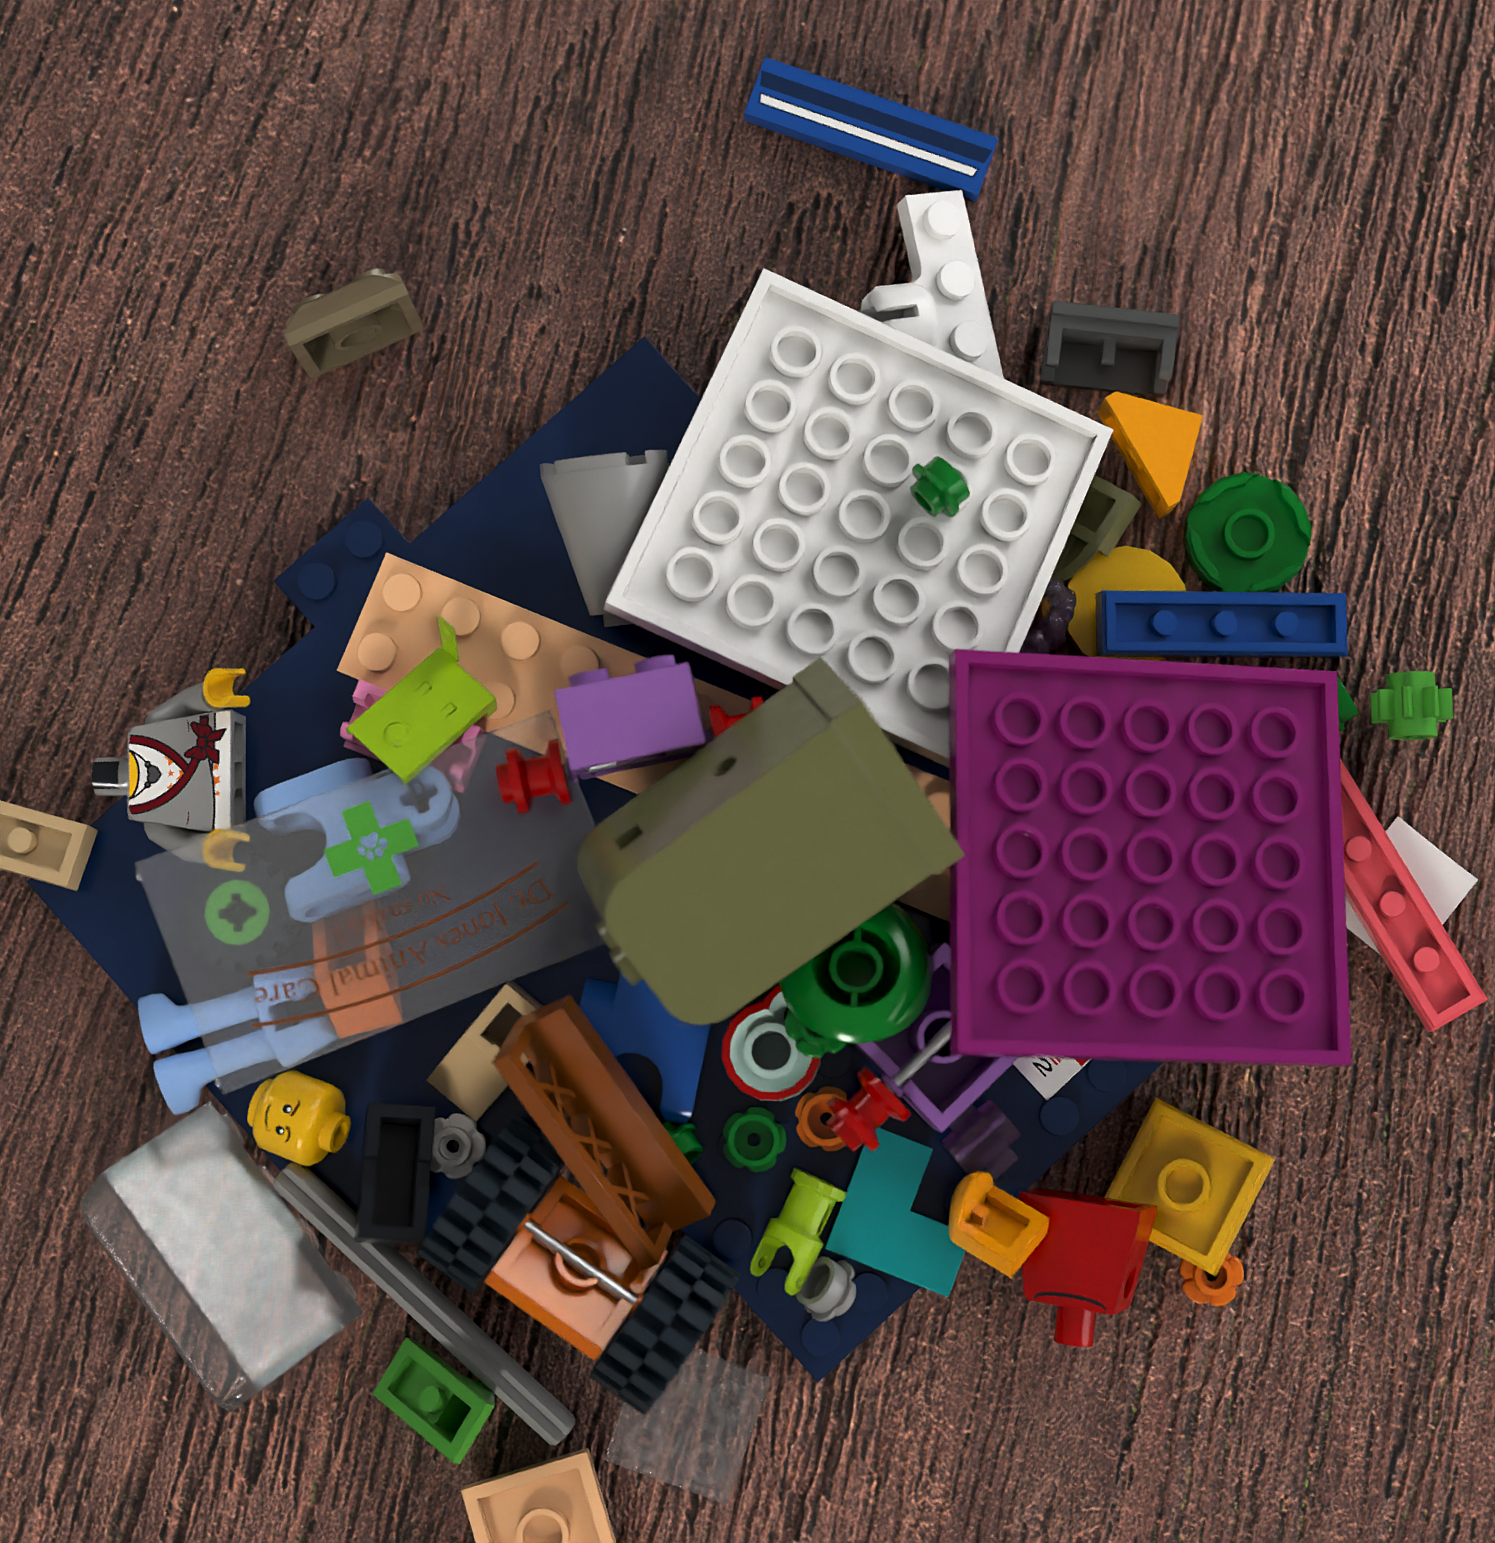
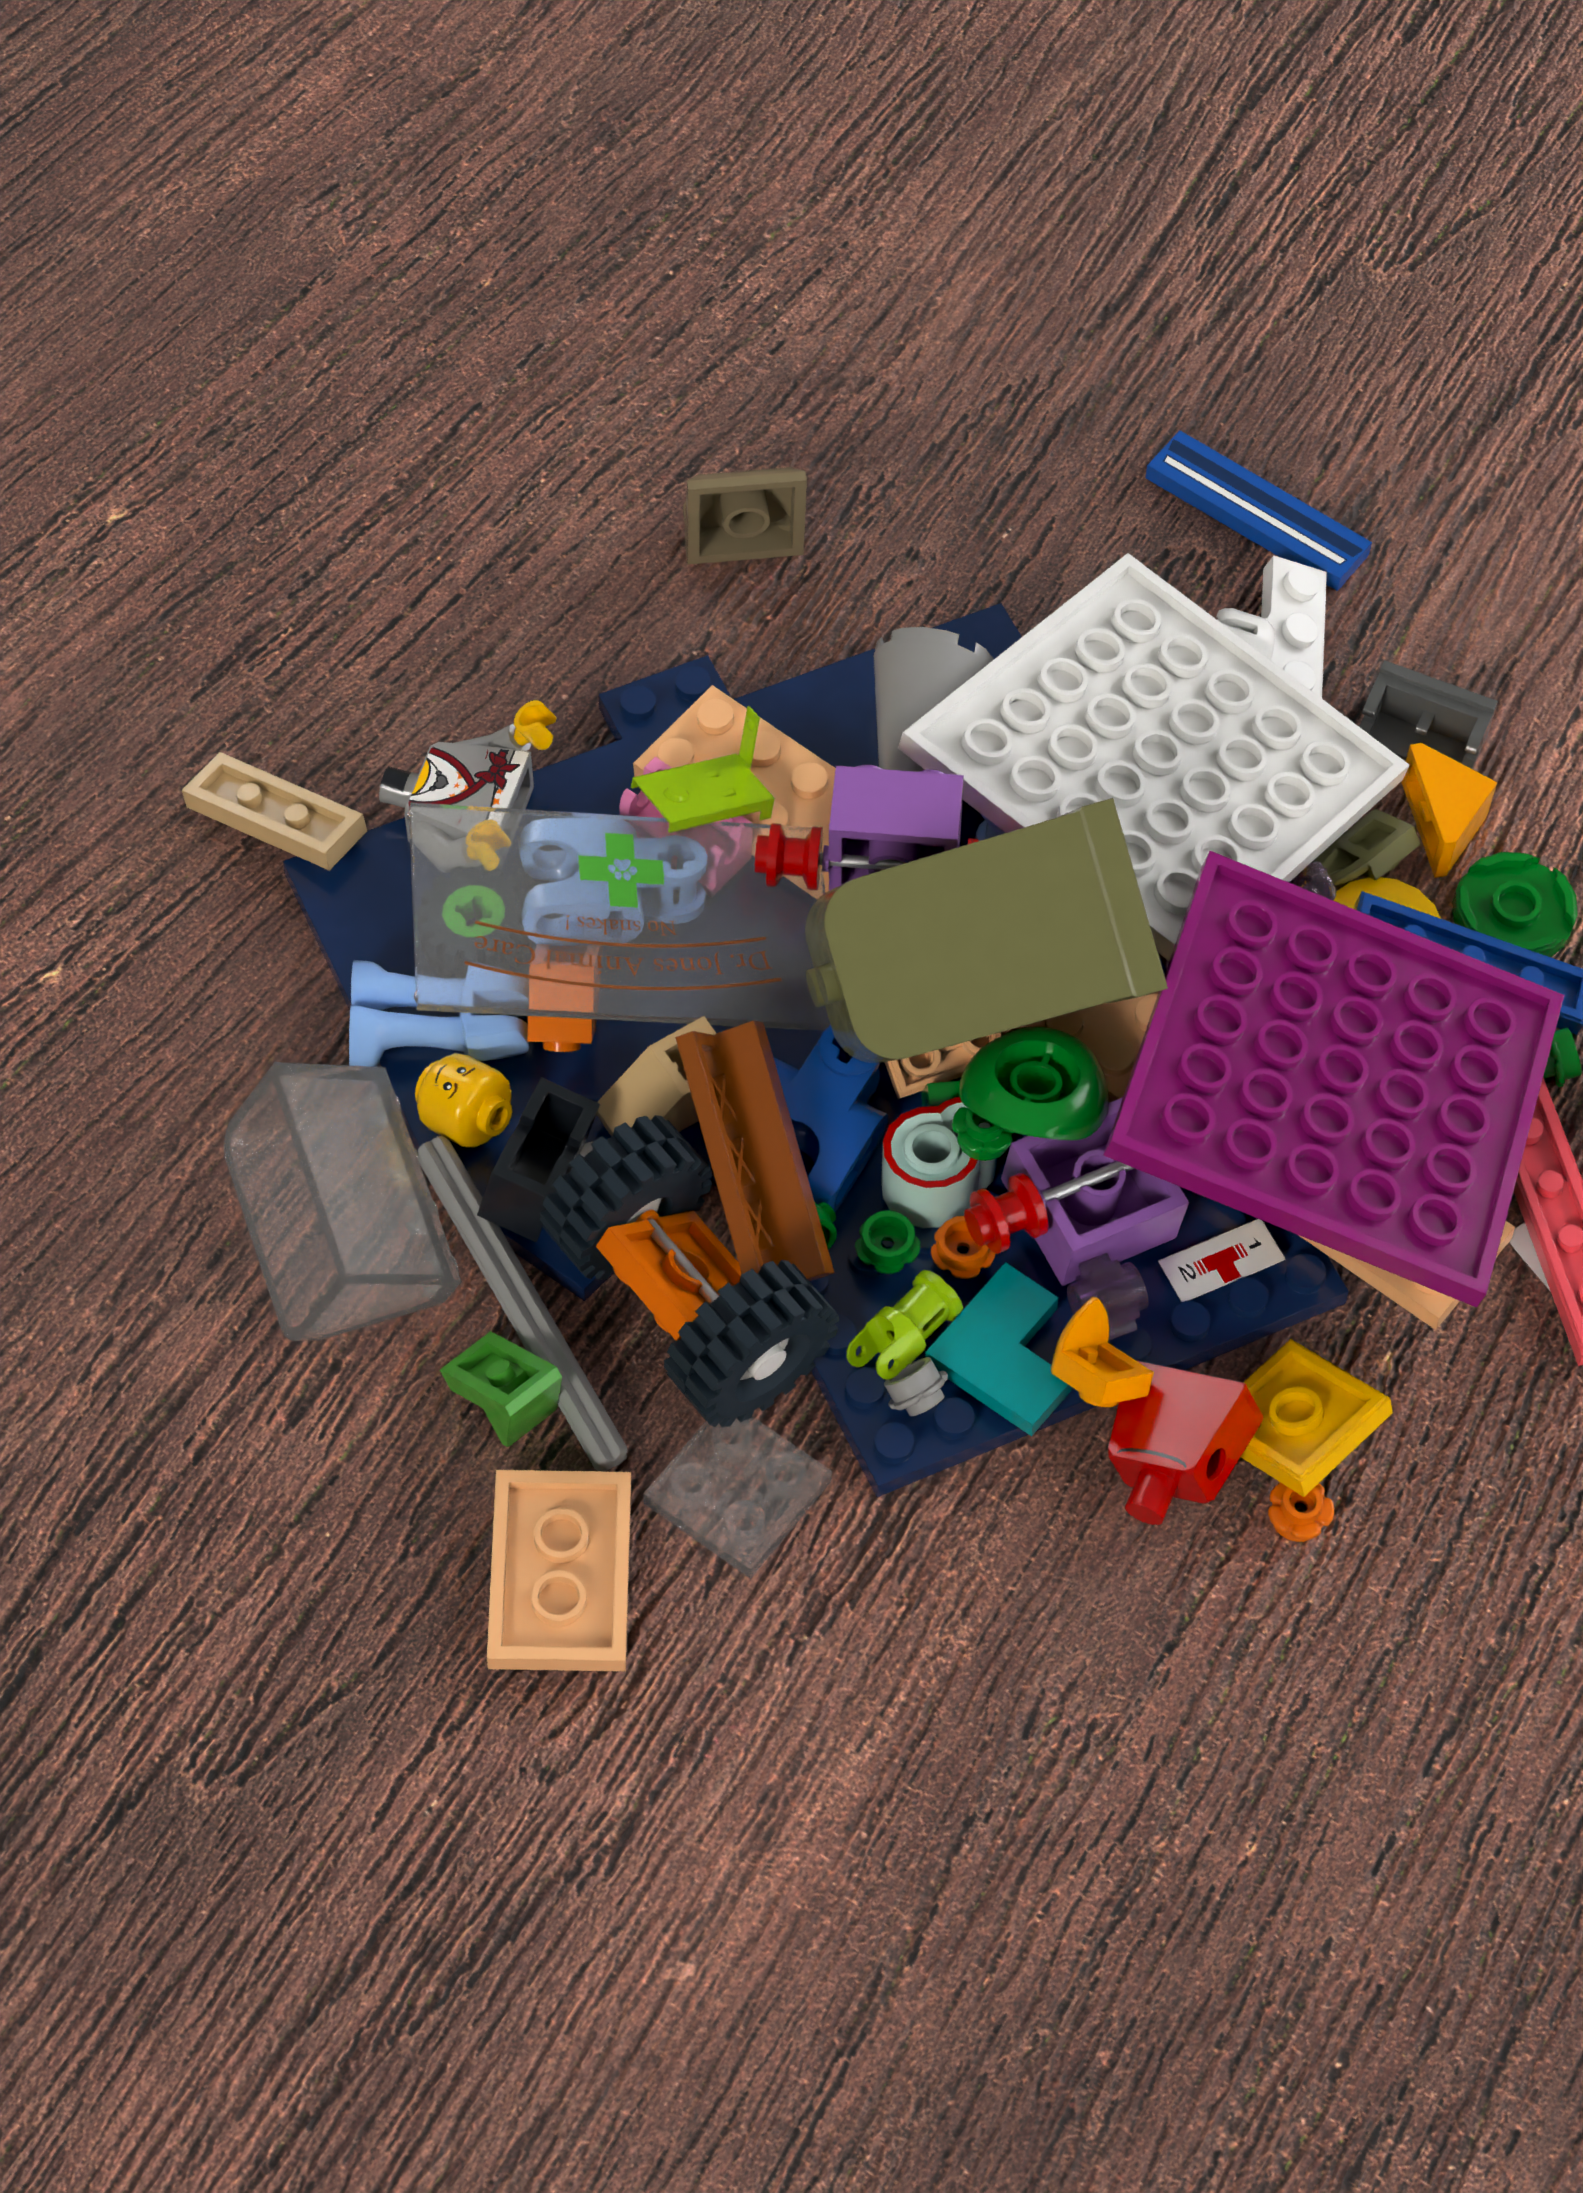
camera: 15 degrees right, 25 degrees down
green plate [910,456,970,517] -> none

